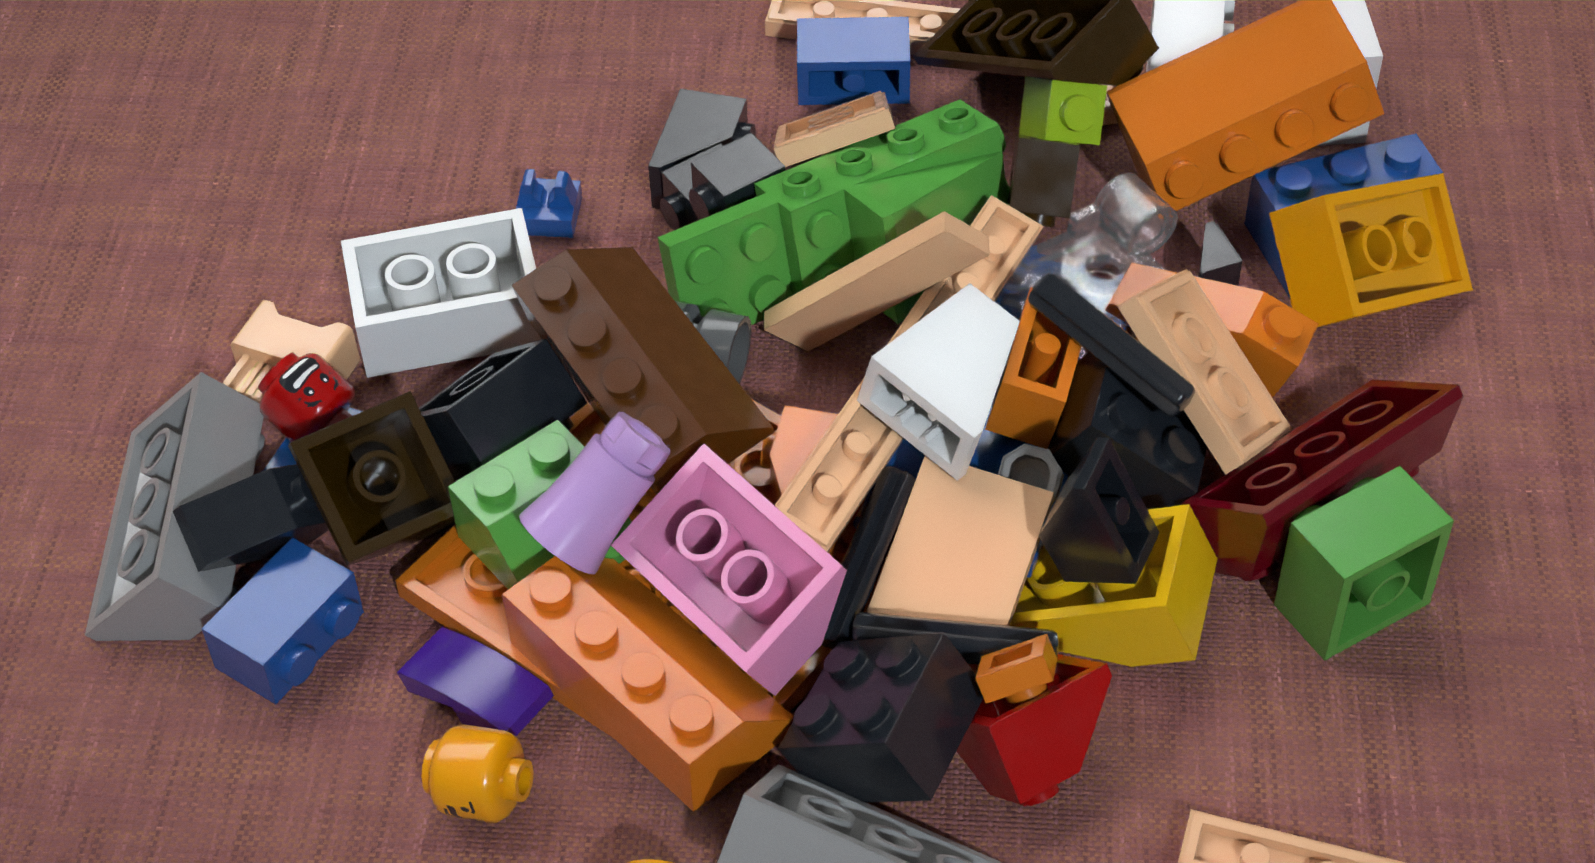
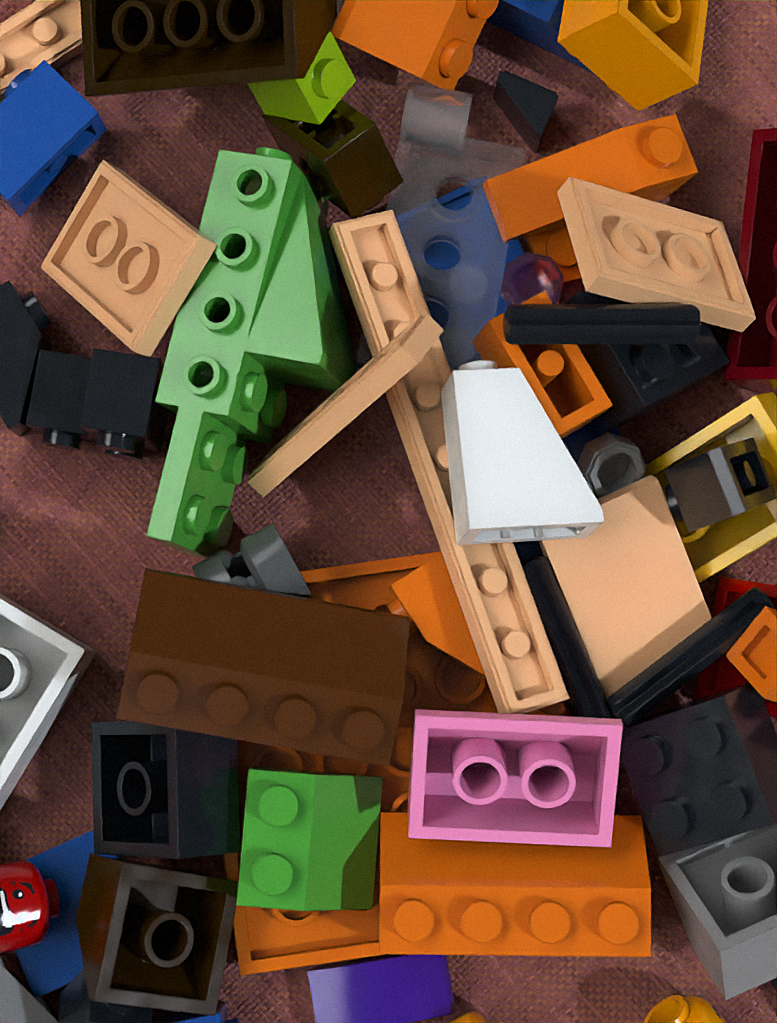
camera: 50 degrees left, 35 degrees up
lavender plant [519,412,670,574] -> none

